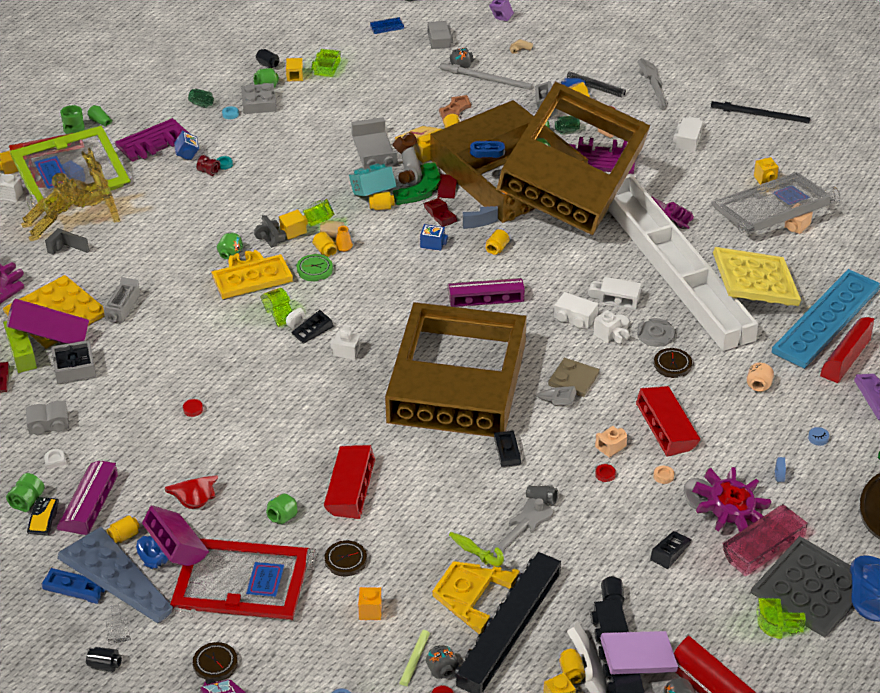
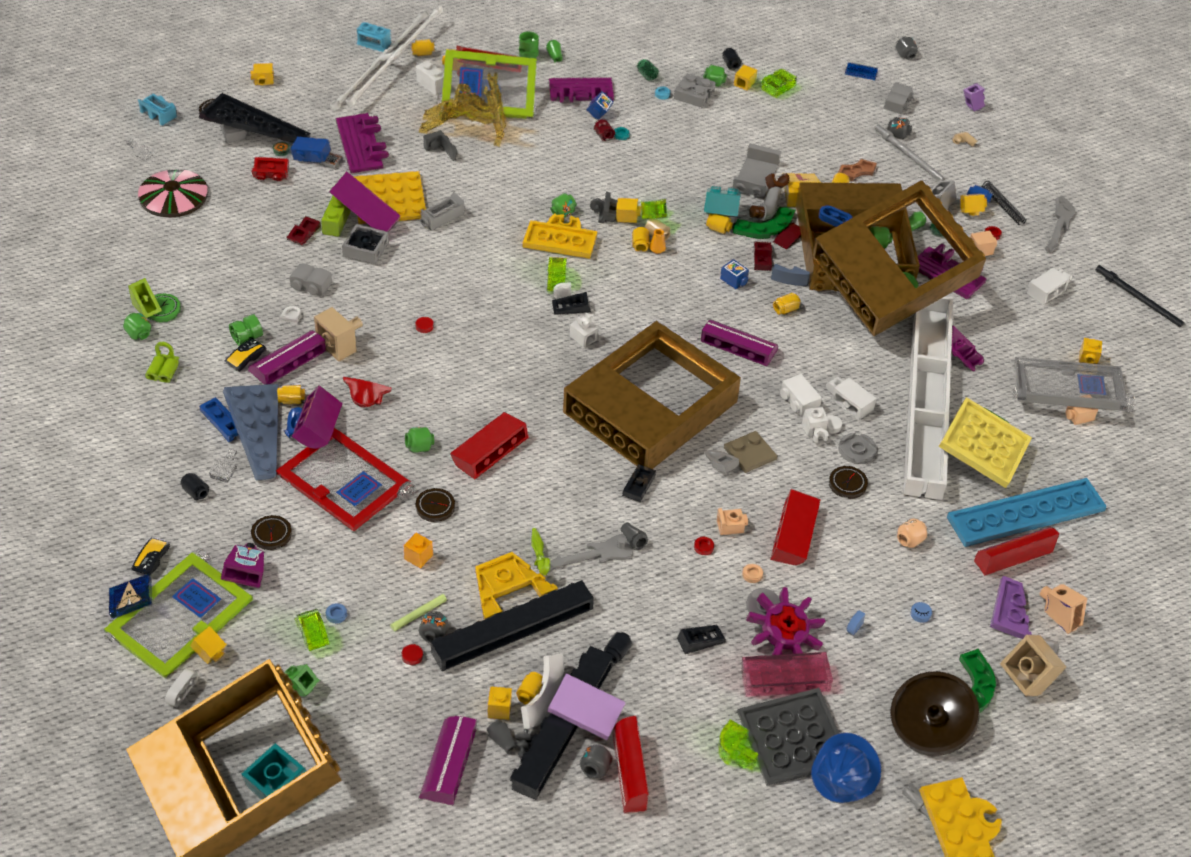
camera: 30 degrees right, 5 degrees up
bright green tile [296,254,333,282] -> none
none -> tan brick [314,307,363,362]

